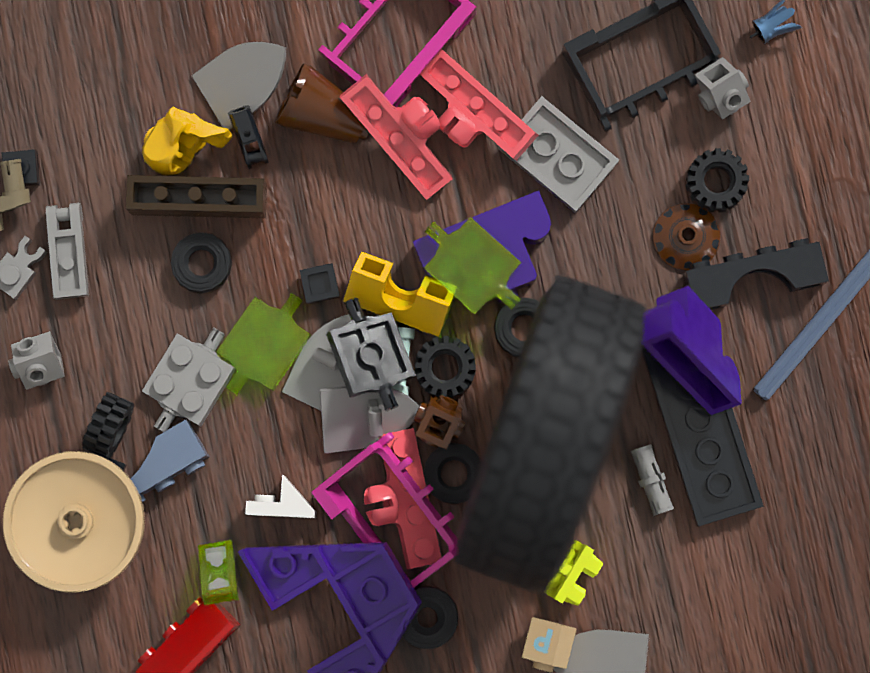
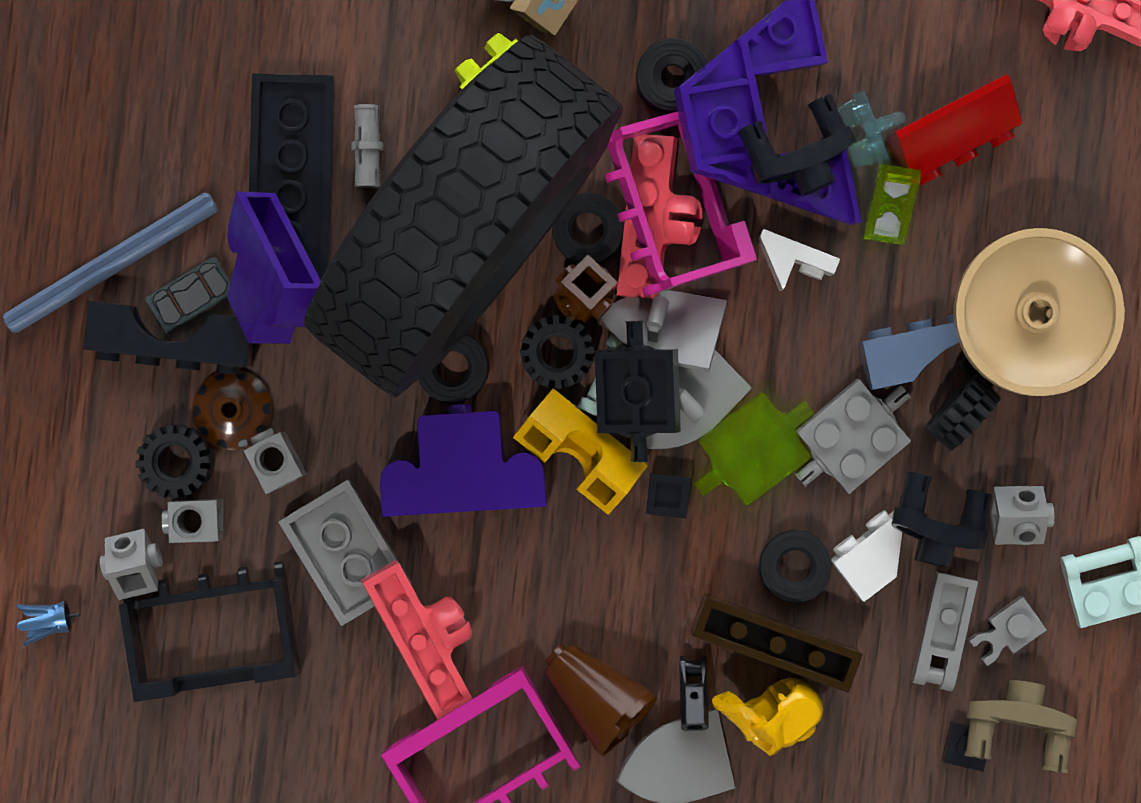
camera: 165 degrees left, 5 degrees up
coral plate [340,74,453,200] -> none
clear neon green plate [424,217,521,314] -> none
none -> tile [145,256,231,333]
none -> light grey brick [162,499,225,543]
none -> light grey brick [243,428,307,494]
none -> black connector [737,94,857,196]
none -> white slope [831,510,902,602]
none -> clear light blue hips [838,90,907,167]
none -> black connector [891,471,992,568]

